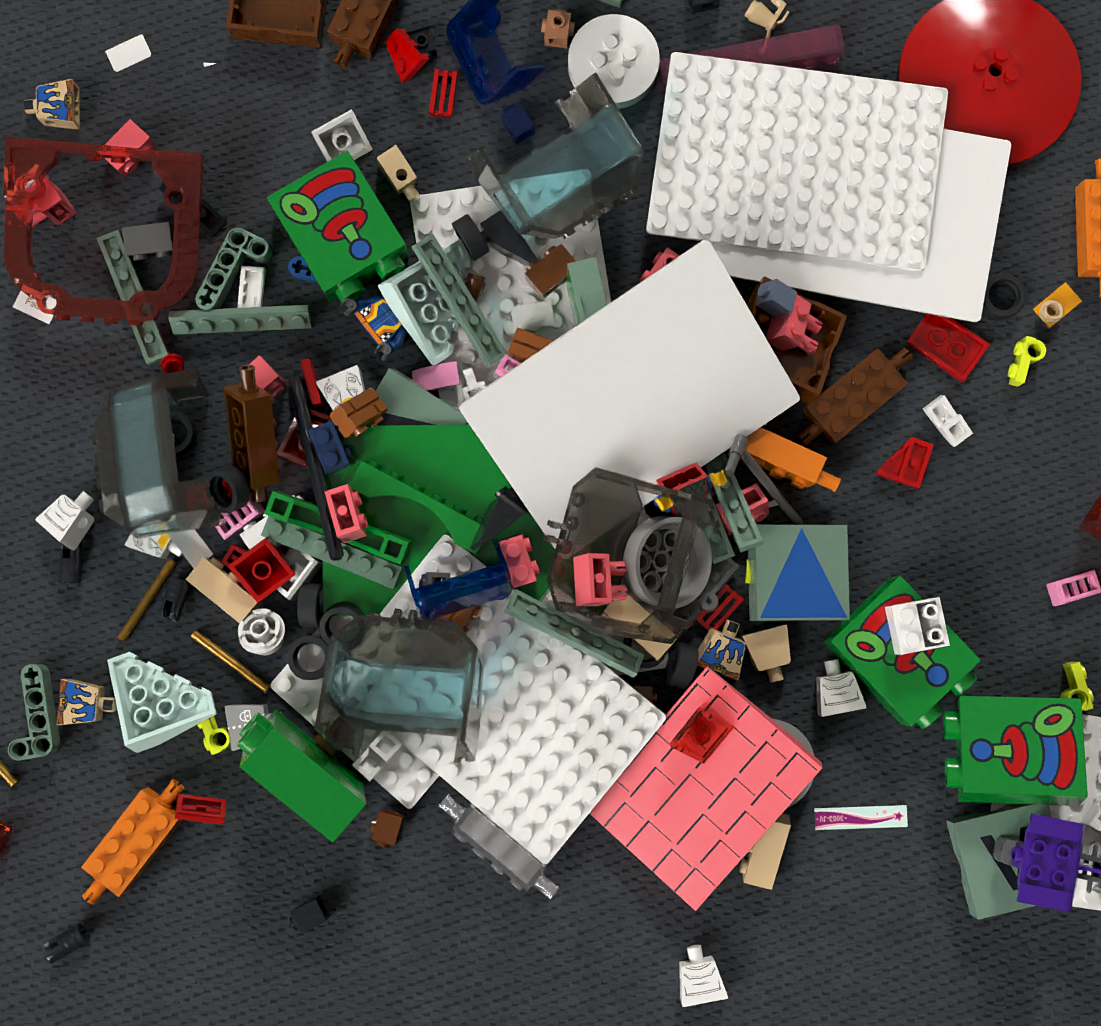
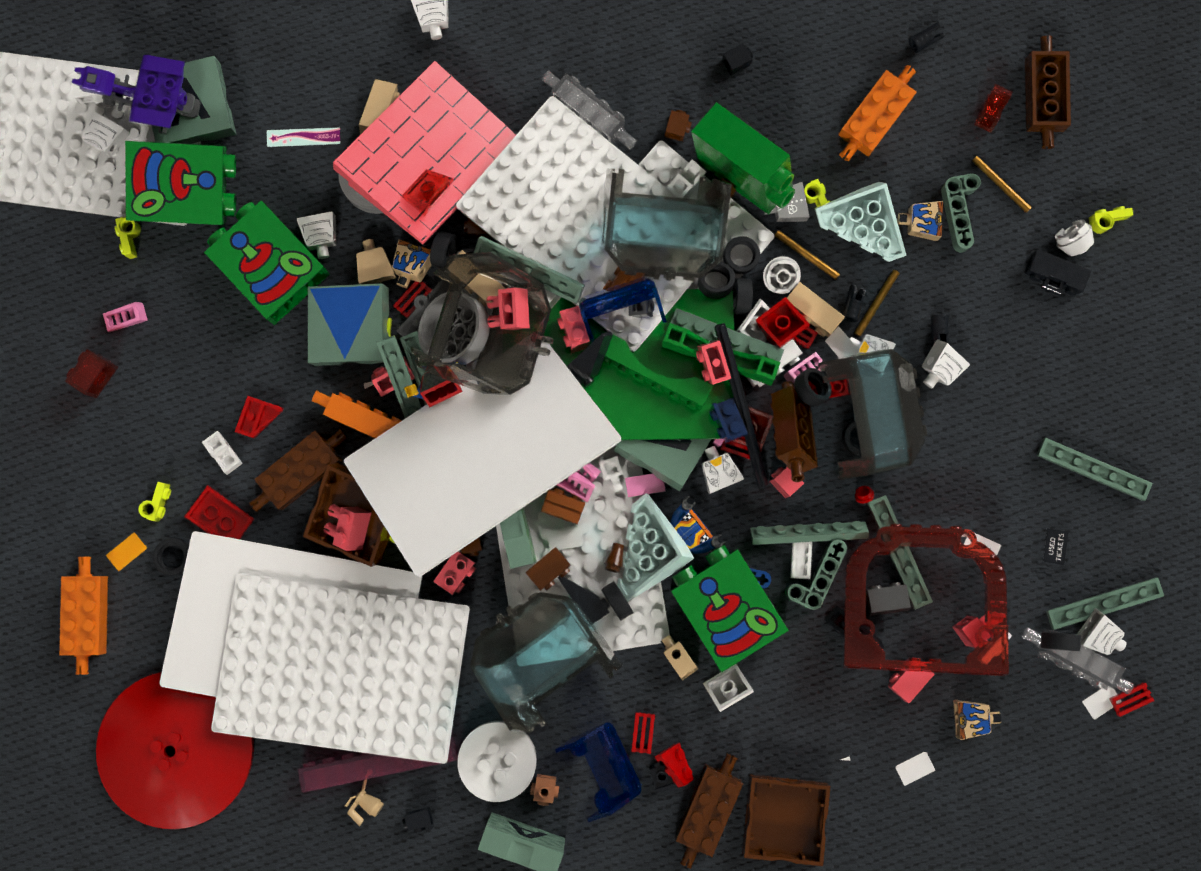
camera: 175 degrees right, 0 degrees up
red tile [175,794,226,824] -> none
red tile [300,358,325,408] -> none
dark orange brick [330,388,388,438] -> none
sand green plate [412,233,508,367] -> none
clear blue brick [501,103,535,145] -> none
dark grey bar [724,434,804,525] -> none
sand blue brick [756,279,797,318] -> none
white slope [885,597,950,655] -> none
tan plate [1039,300,1063,323] -> none

